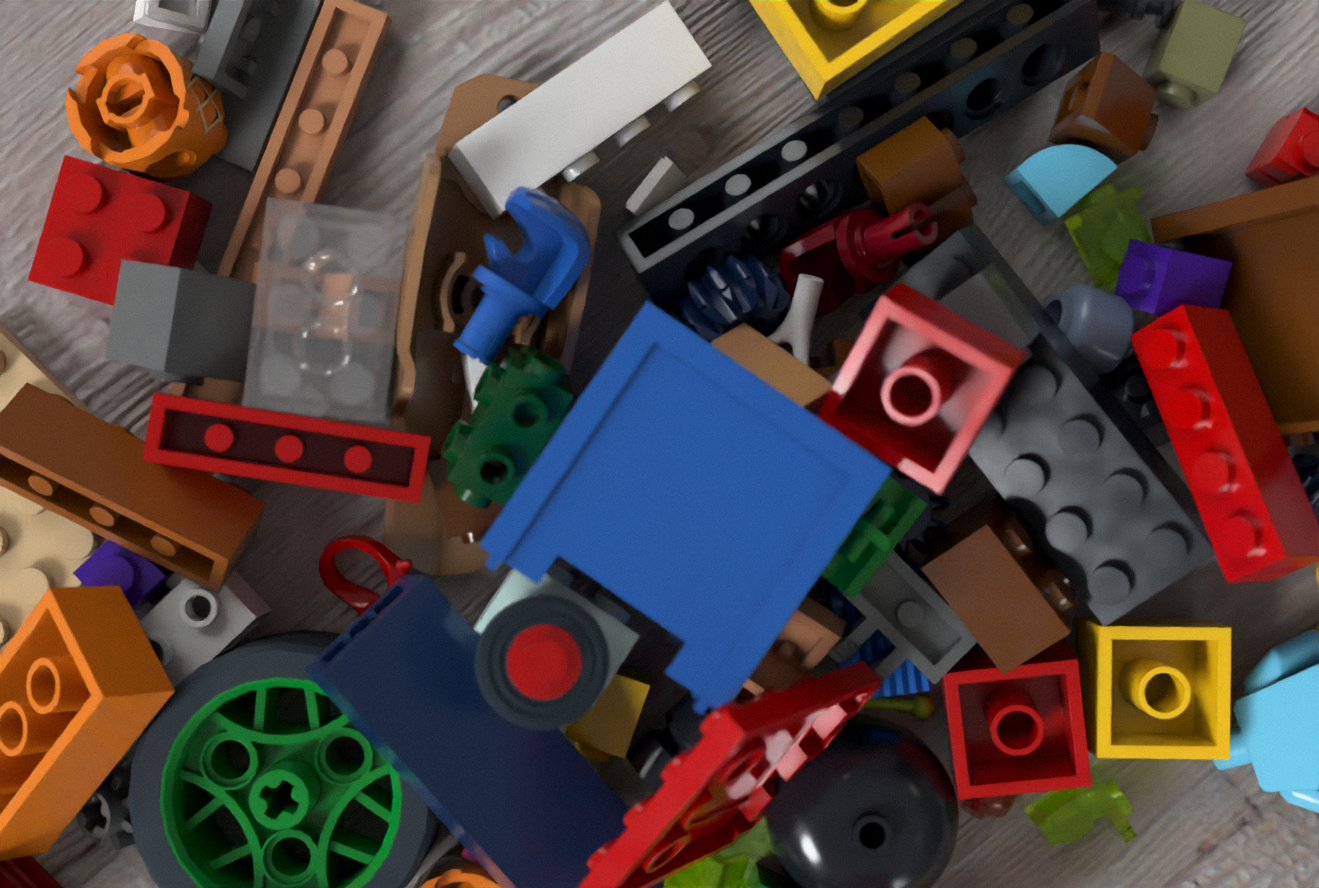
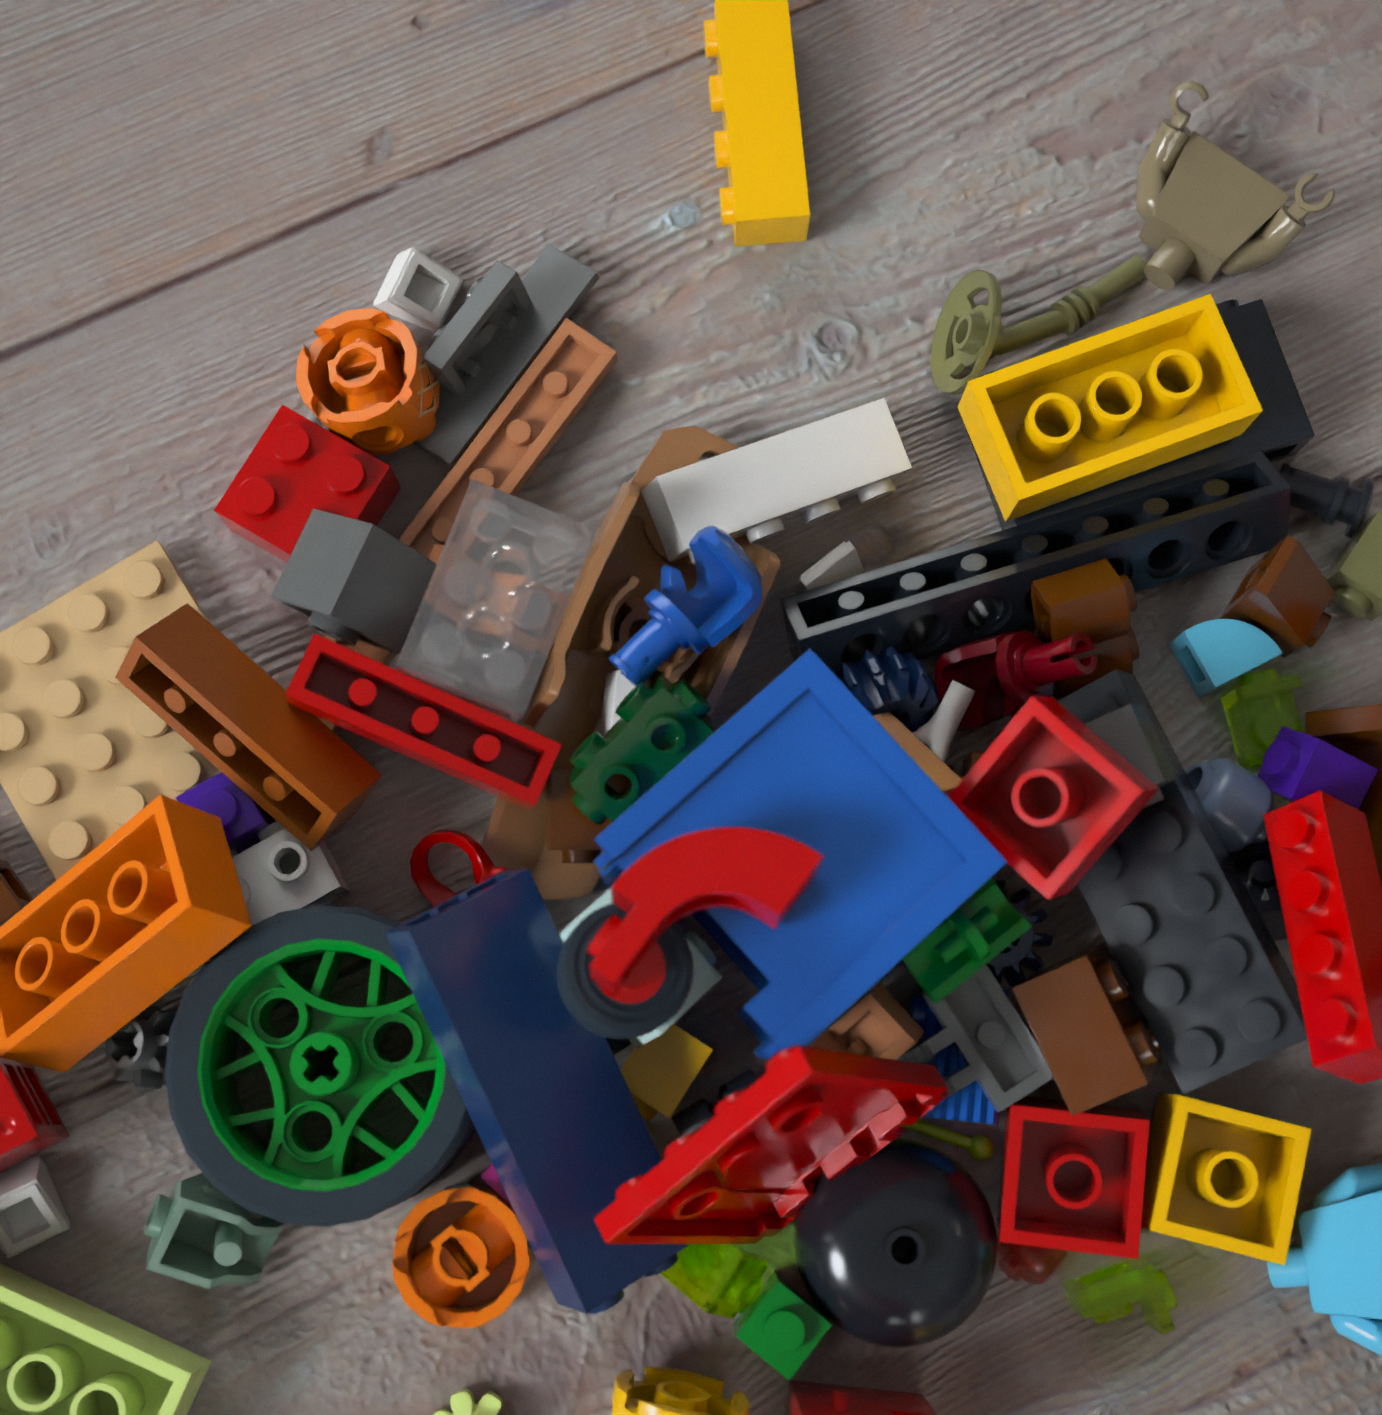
camera: 10 degrees right, 10 degrees down
none -> red arch [587,827,824,996]

